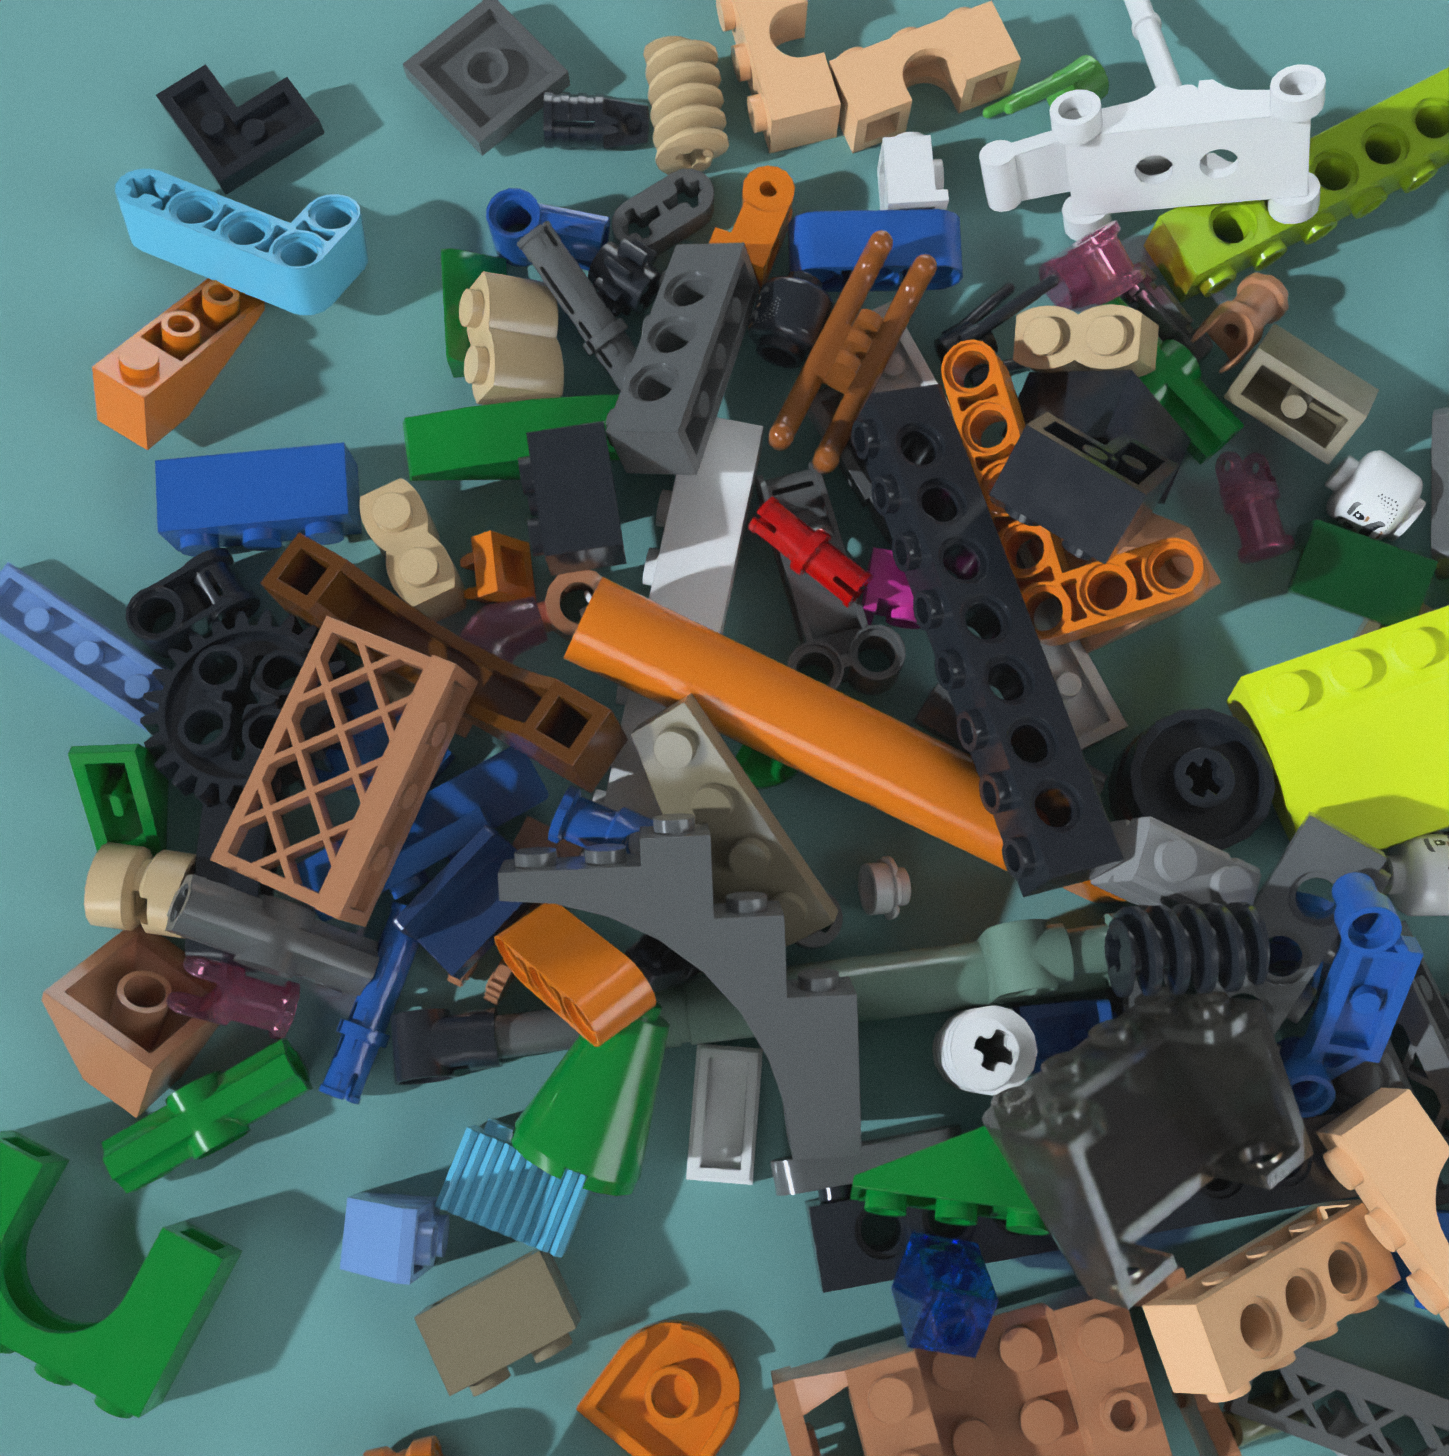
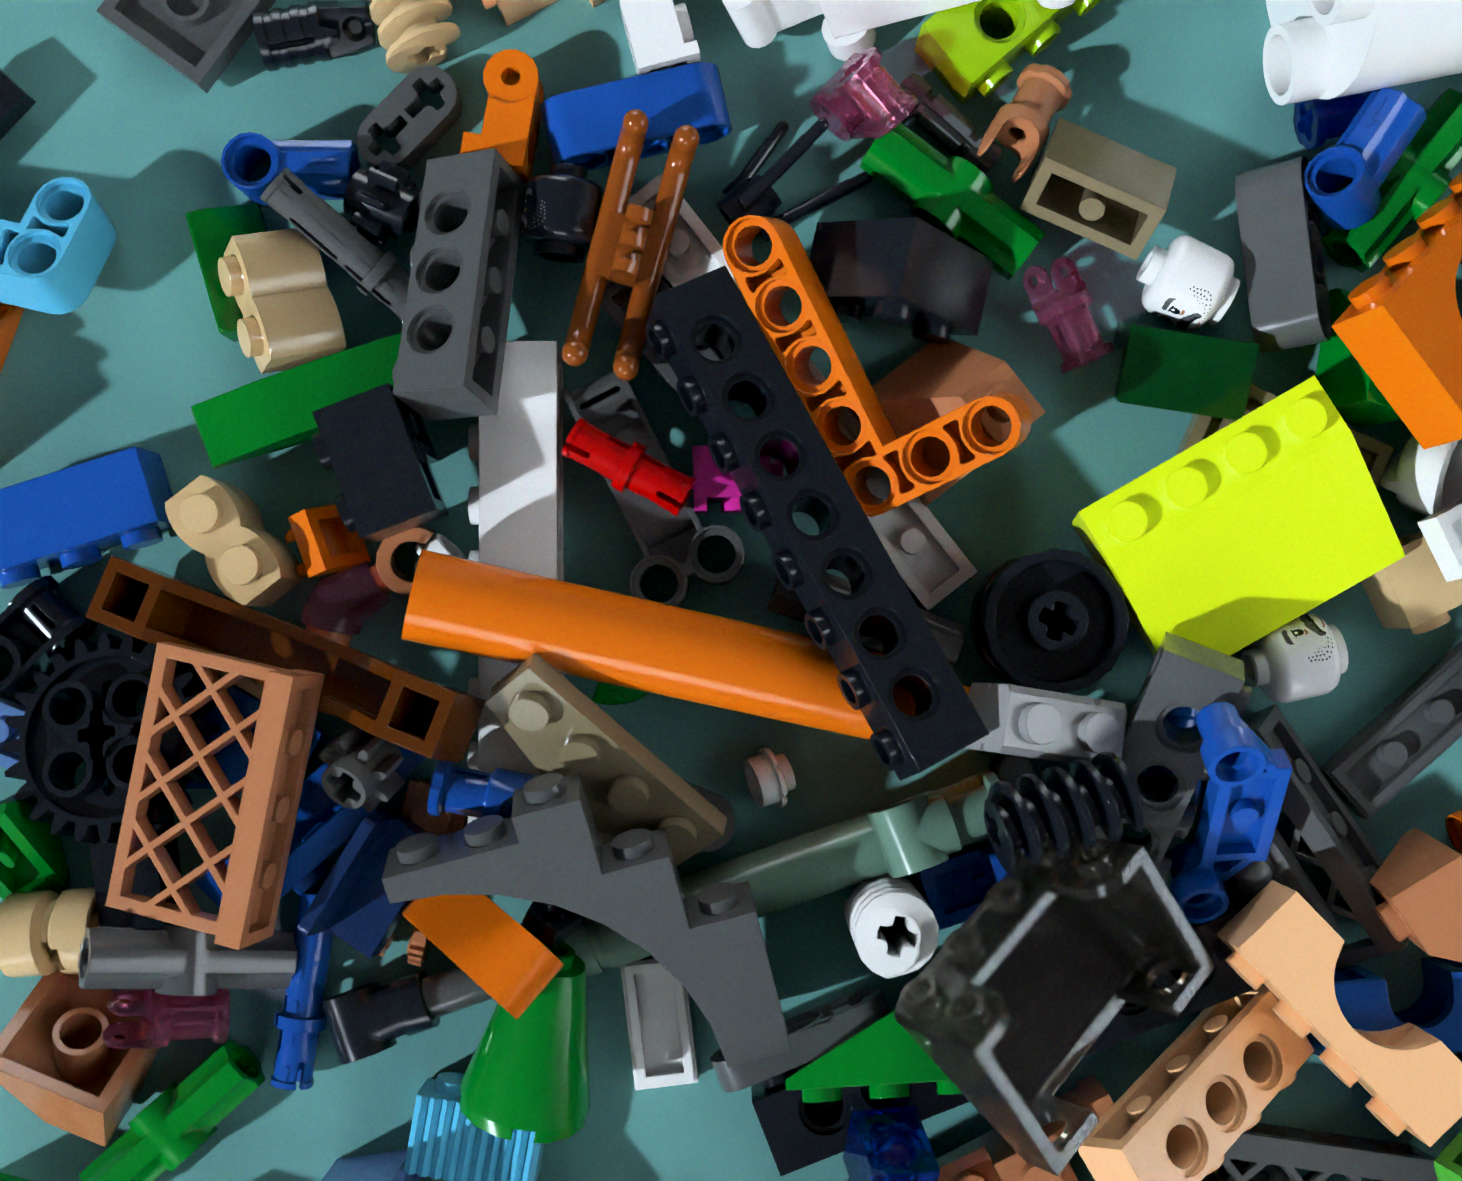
camera: 10 degrees left, 10 degrees up
black brick [989,412,1180,564] -> none
tan brick [1013,304,1159,377] -> none
none -> dark grey gear [319,725,405,812]

